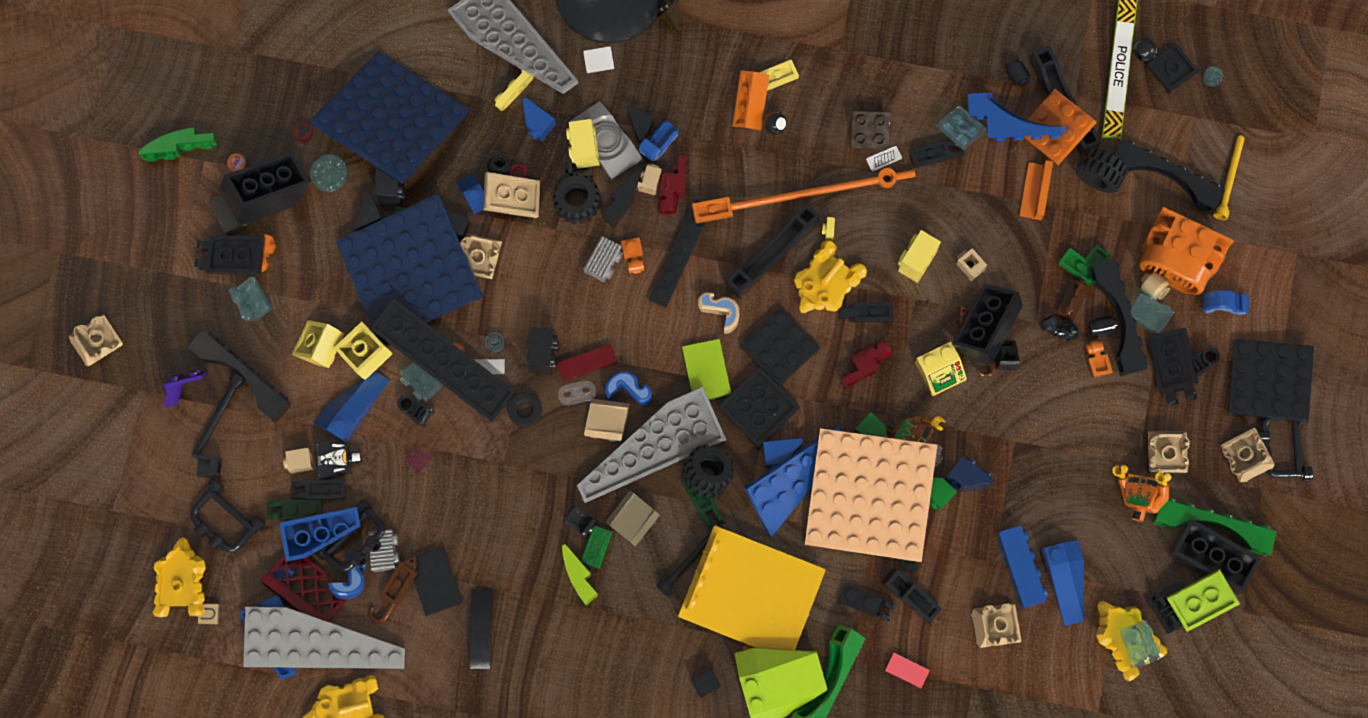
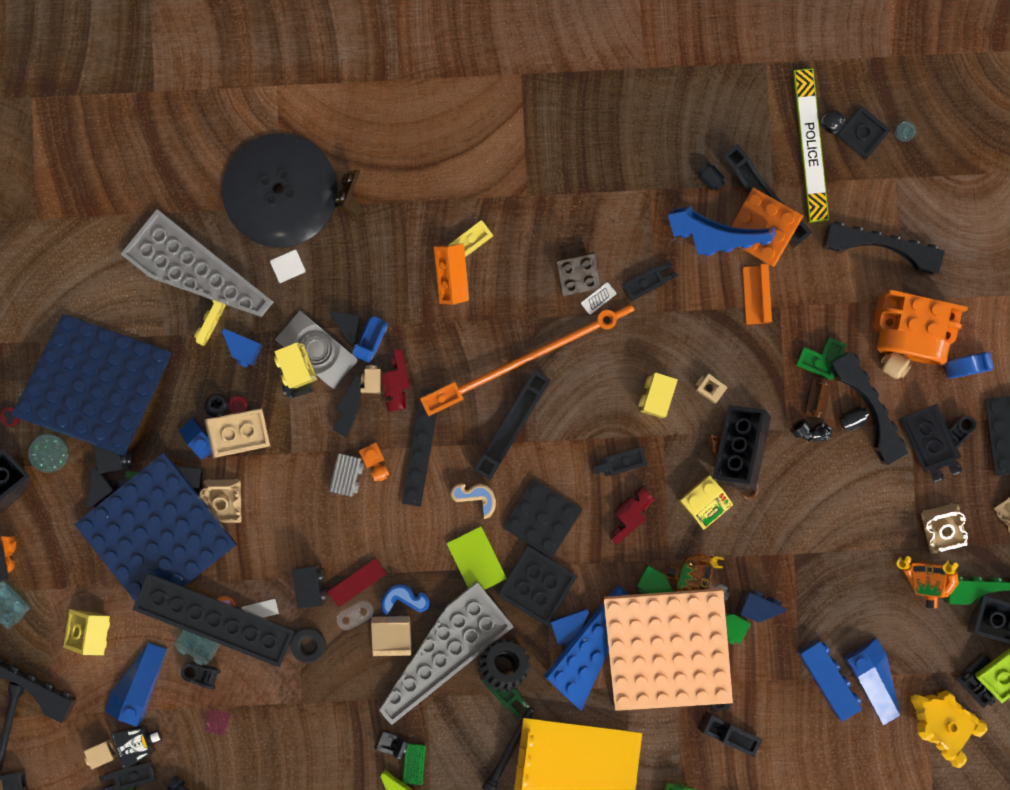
camera: 15 degrees left, 10 degrees up
light yellow brick [334,322,393,380] -> none
clear light blue tile [485,333,505,353] -> none
black tyre [552,172,601,224] -> none
dark tan slope [606,491,659,546] -> none
black piece [763,111,787,135] -> none
yellow shield [794,240,867,313] -> none
light yellow plate [822,217,835,241] -> none
black hinge [839,584,896,622] -> none
clear light blue plate [936,105,987,151] -> none
tan slope [971,603,1021,648] -> none
black slope [996,341,1020,370] -> none
black tyre [1075,148,1128,193] -> none
orange plate [1086,340,1113,378] -> none
clear light blue bracket [1120,620,1160,667] -> none
clear light blue bracket [1130,293,1174,335] -> none
yellow piece [1213,135,1244,220] -> none

